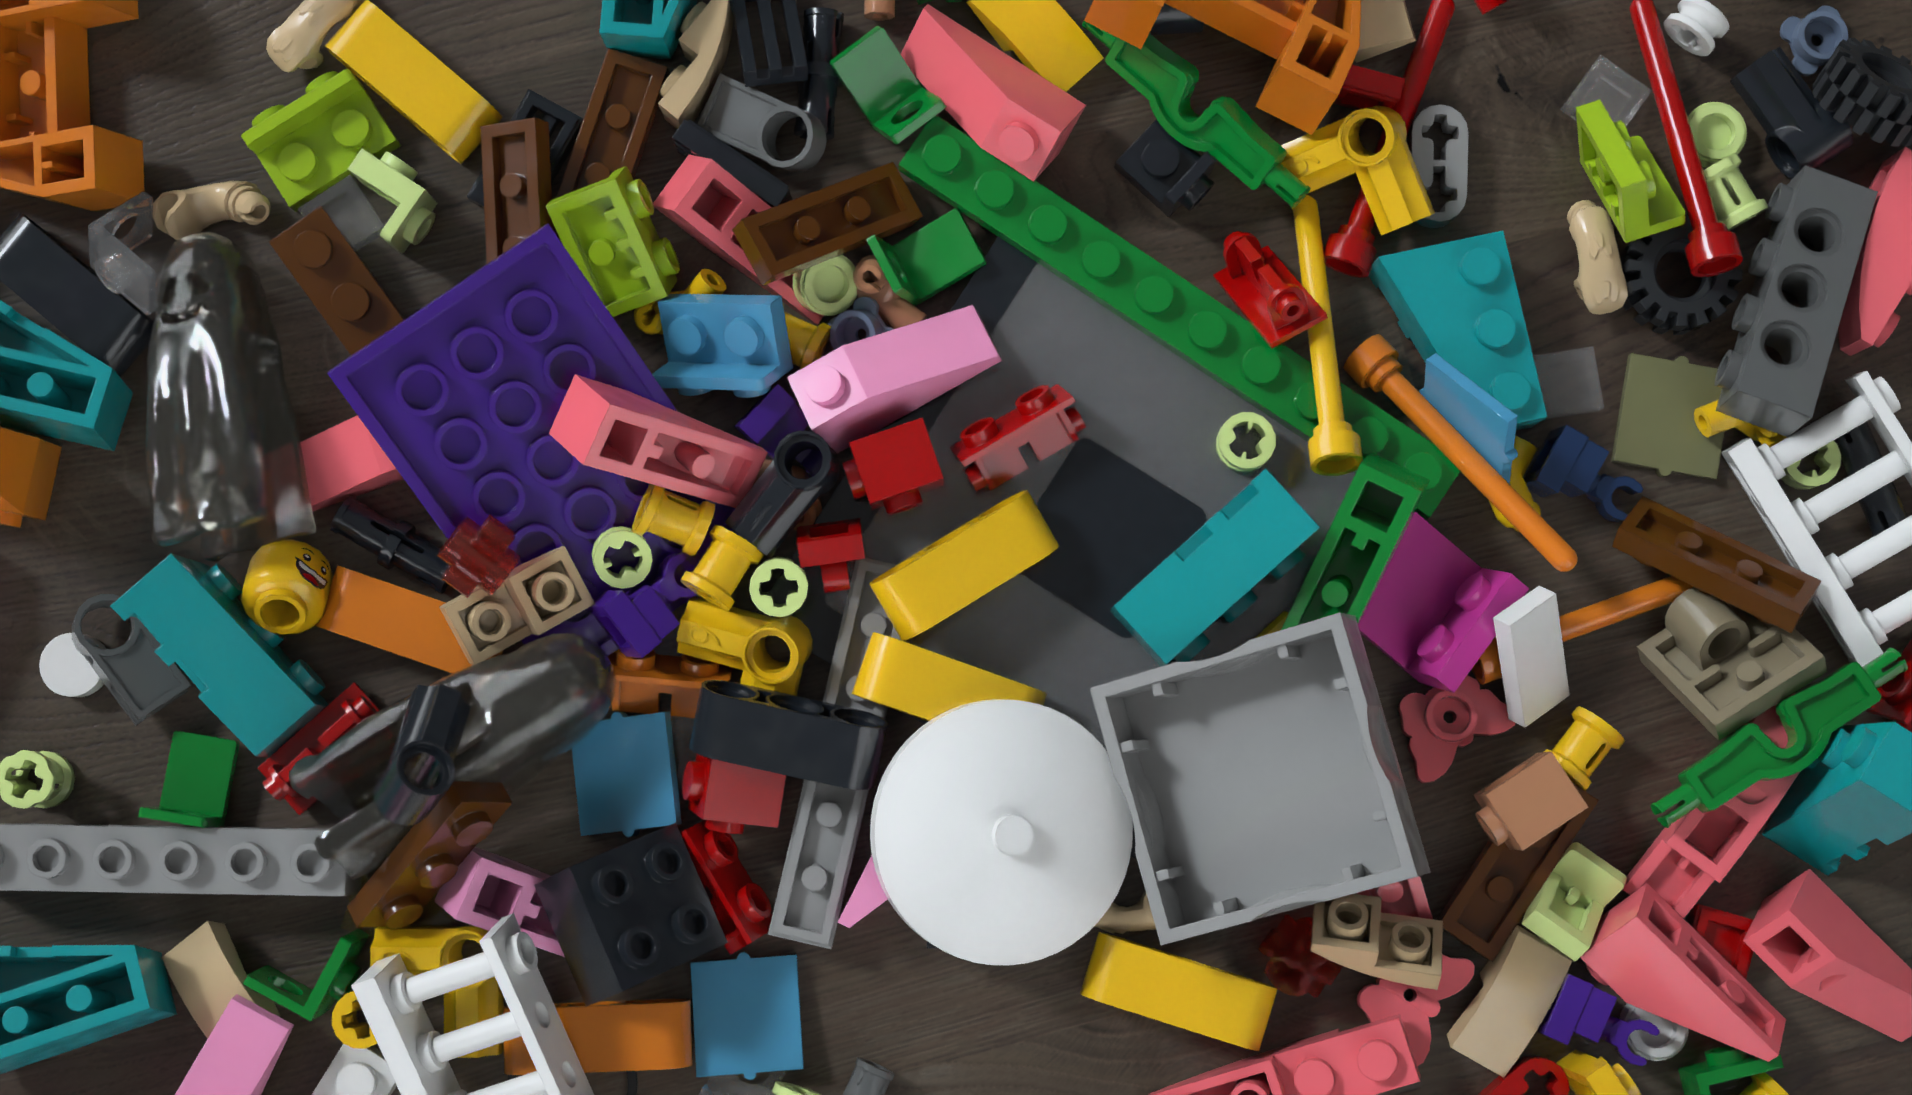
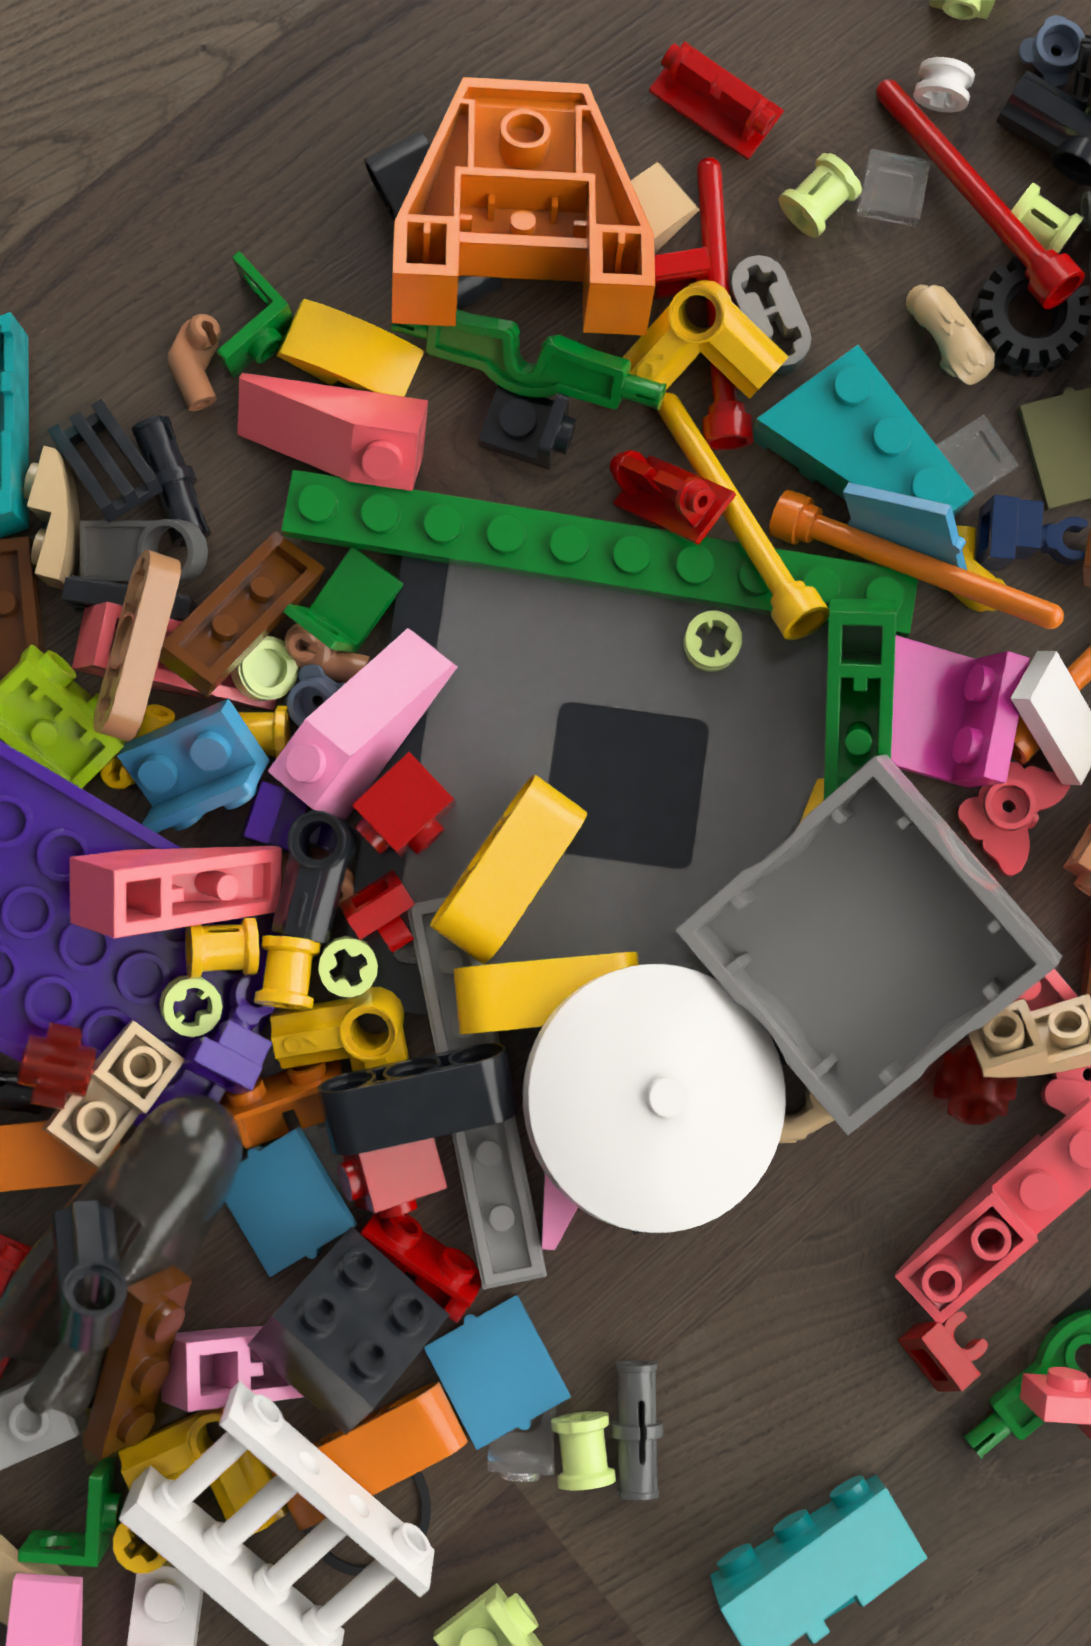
camera: 25 degrees left, 0 degrees up
green bracket [830,26,946,144] -> none
red hinge [948,384,1086,492] -> none
yellow beam [1080,932,1278,1051] -> none
teal wedge [1110,468,1320,667] -> none
lime bracket [1576,99,1685,243] -> none
yellowish green tile [1687,102,1747,168] -> none
none -> beam [93,549,181,742]
none -> yellowish green bush [779,153,862,238]

